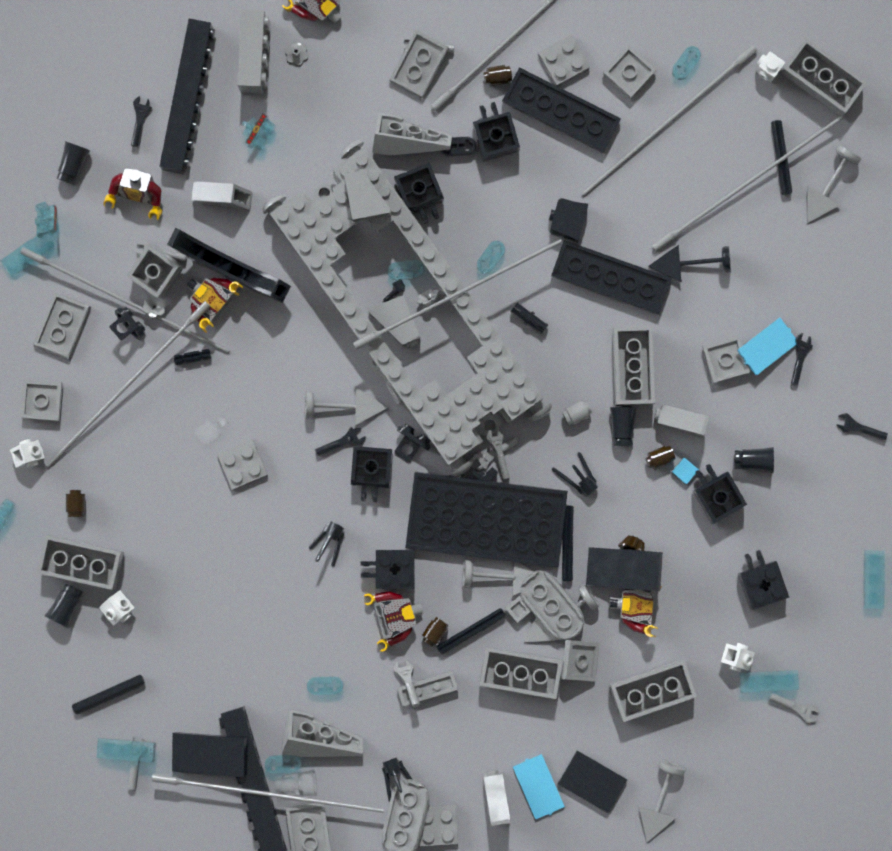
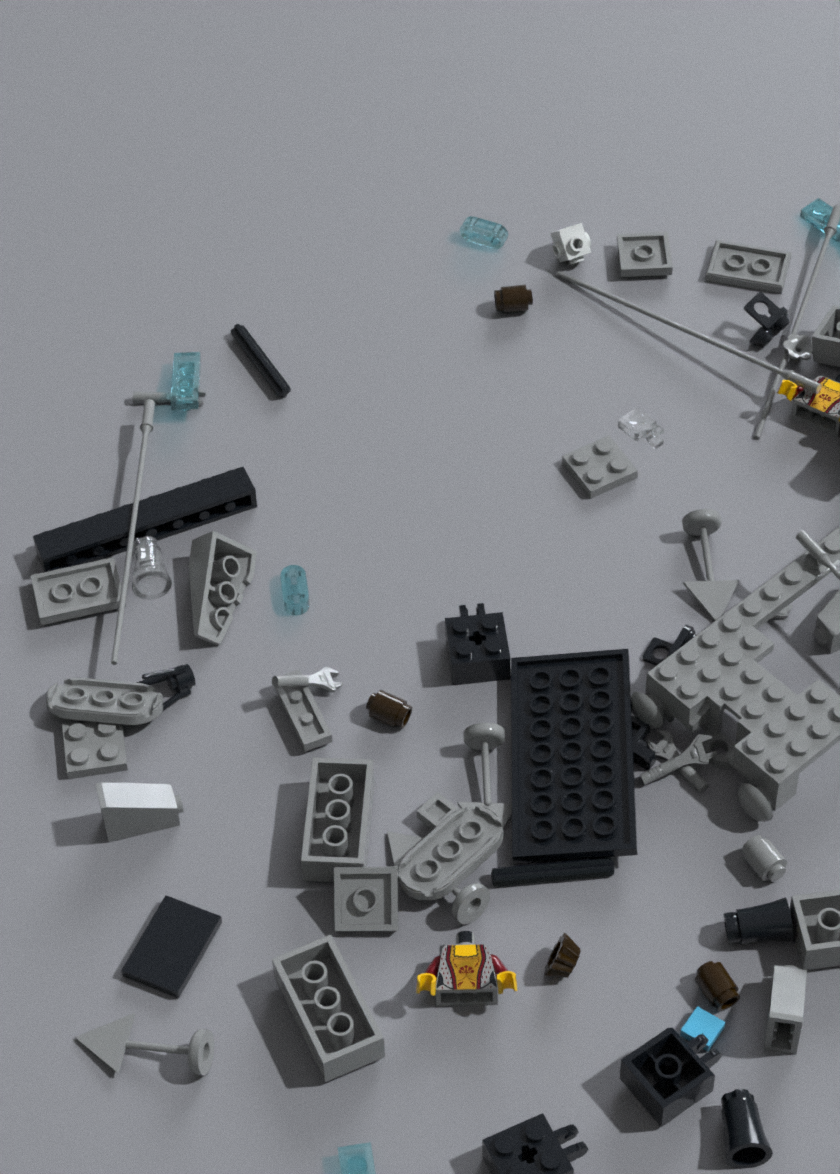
camera: 85 degrees right, 35 degrees down
light grey brick [37,535,124,590] -> none
black plant [44,584,83,628] -> none
white brick [99,590,135,625] -> none
black tile [172,732,247,777] -> none
black axle [173,349,211,365] -> none
clear light blue beam [264,754,302,774] -> none
black plant [309,521,345,566] -> none
black piece [315,427,366,456] -> none
black hinge [351,446,393,502] -> none
torso [364,591,423,652] -> none
black axle [437,608,506,655] -> none
medium azure piece [513,754,565,819] -> none
black plant [552,452,598,496] -> none
black tile [586,547,663,591] -> none
white brick [721,643,755,672] -> none

